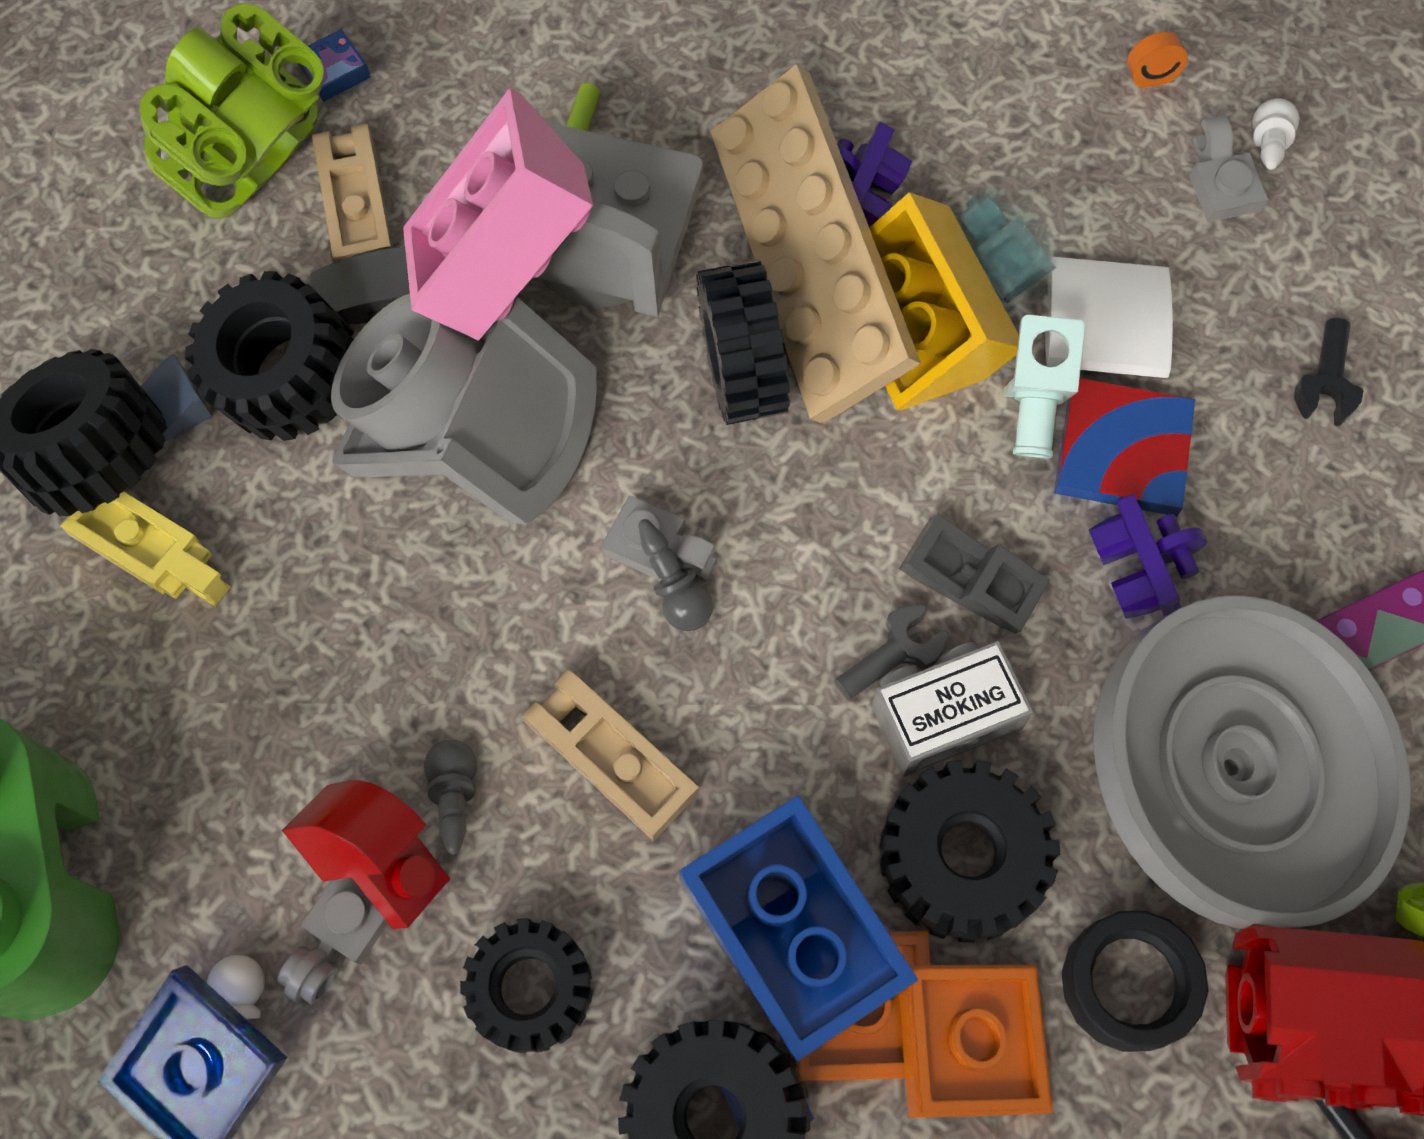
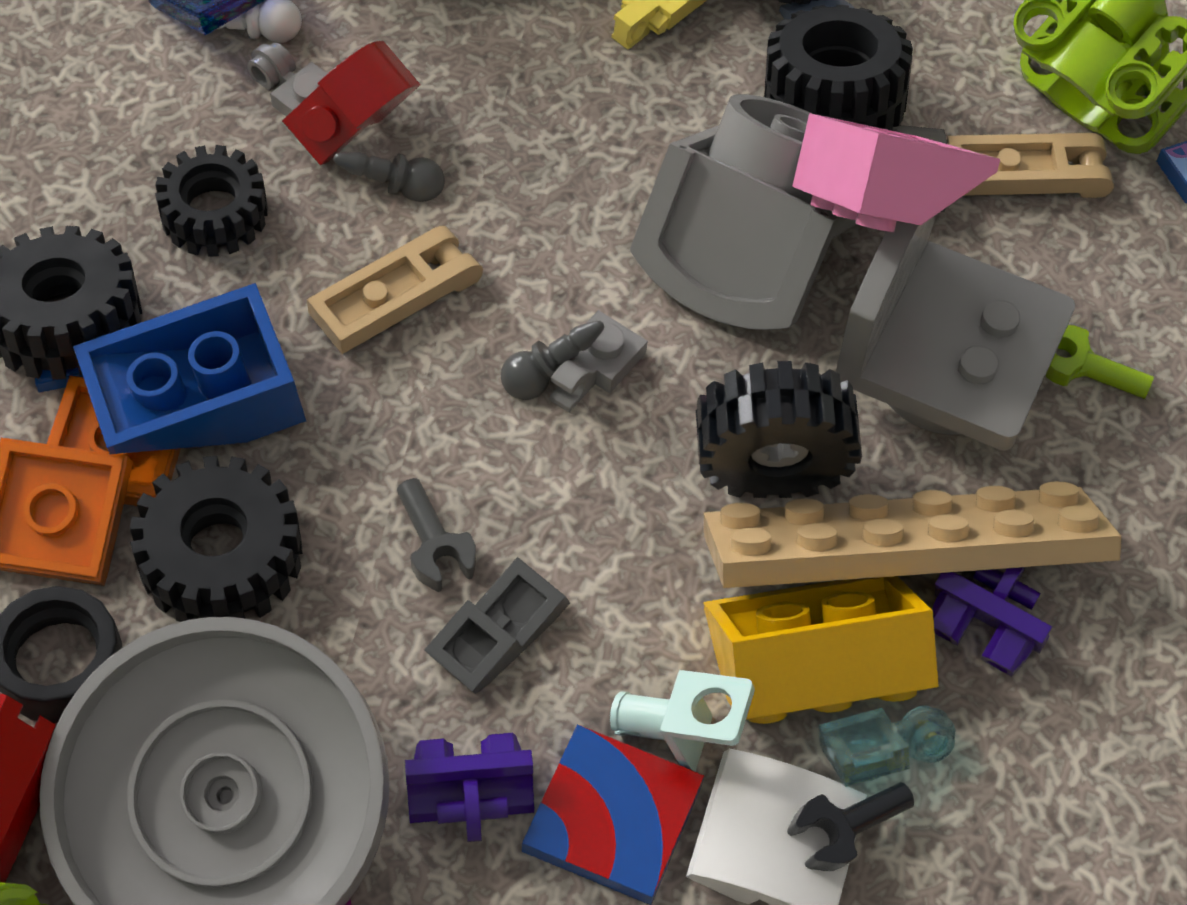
camera: 95 degrees right, 10 degrees down
brick [871,641,1033,777] -> none
none -> black bar [787,782,914,871]

